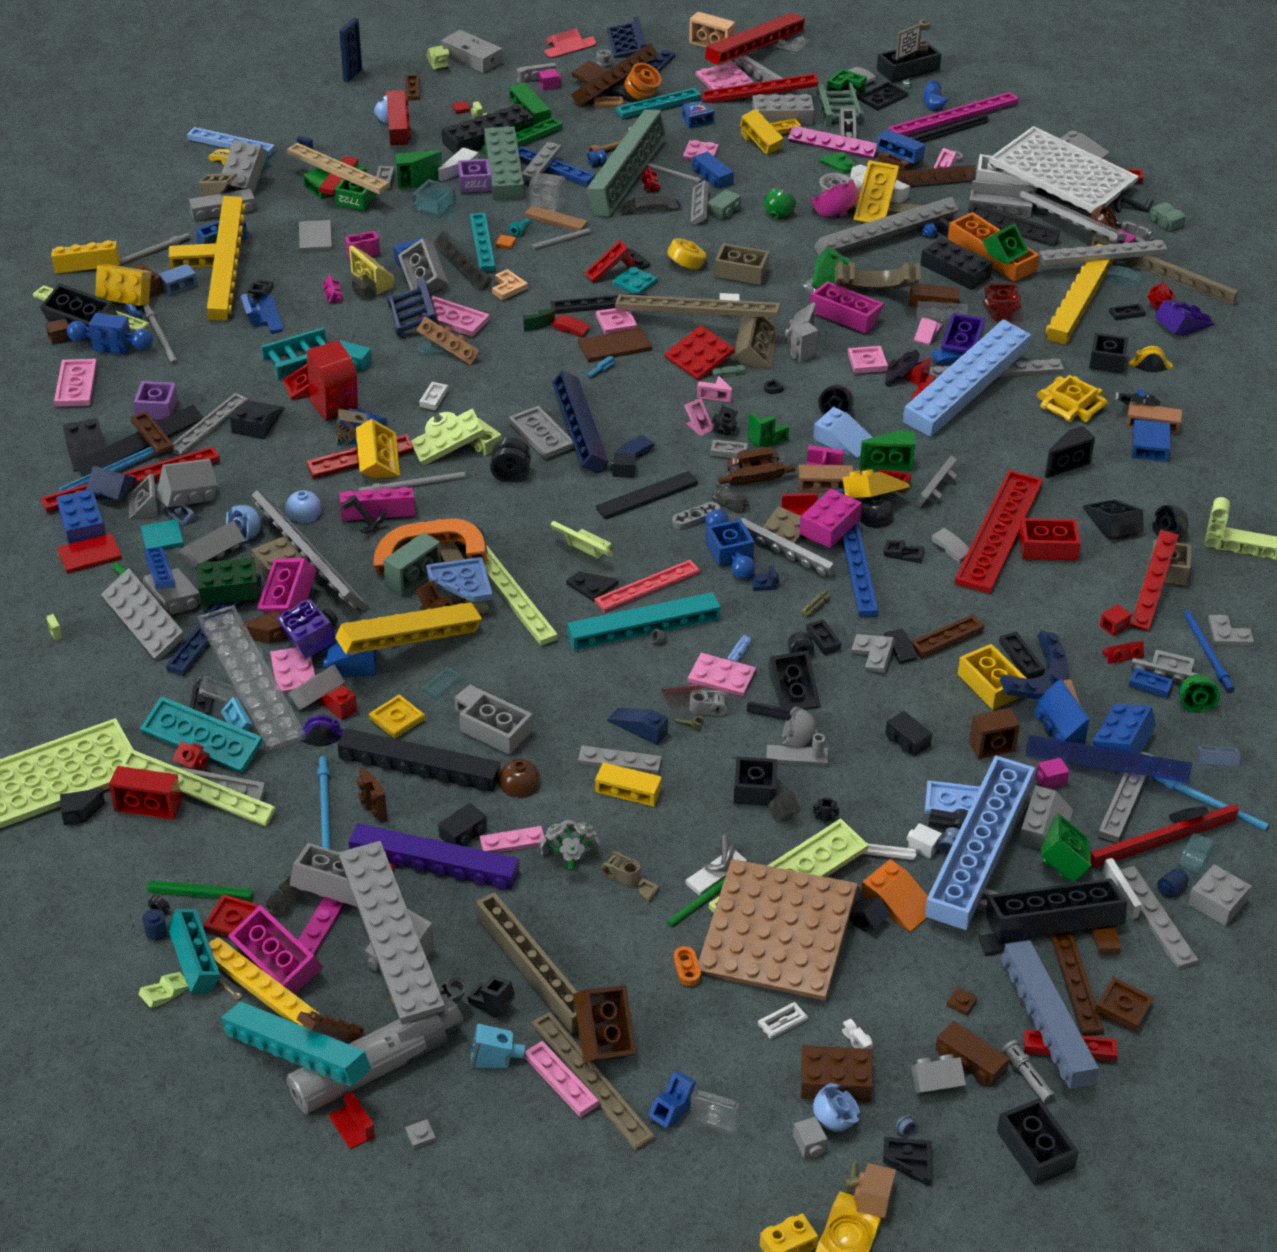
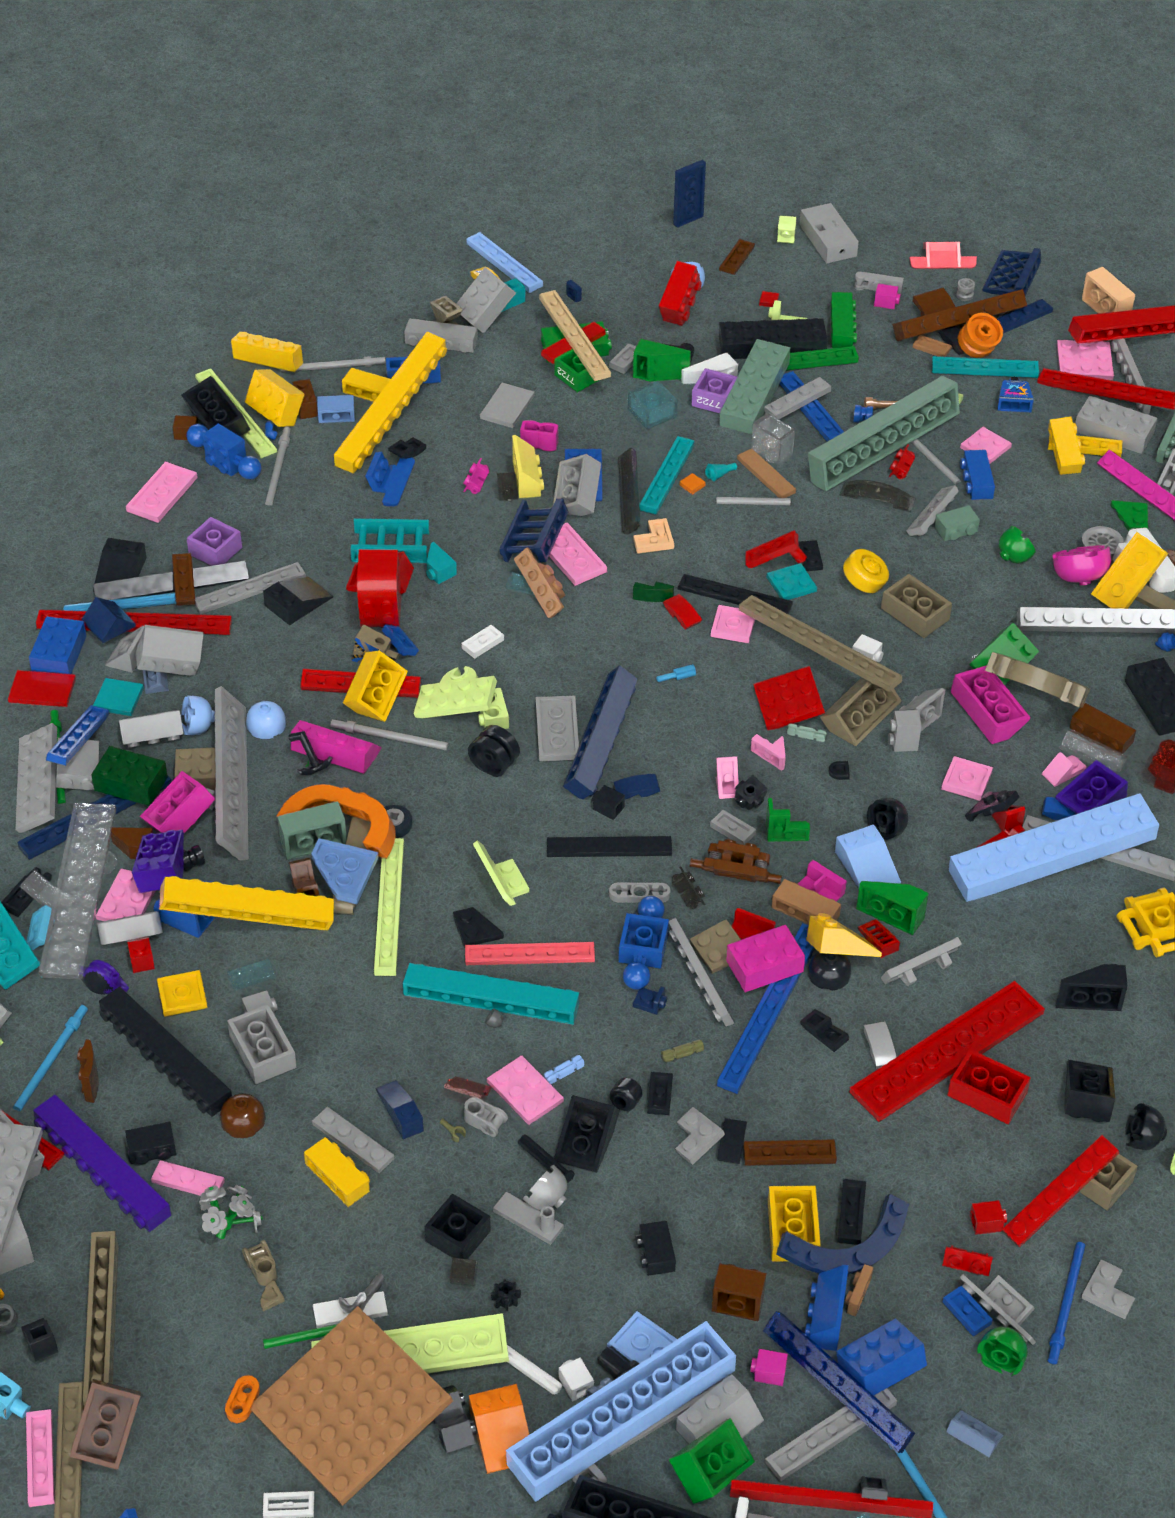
camera: 30 degrees right, 5 degrees up
reddish brown tile [578,328,652,363] -> none

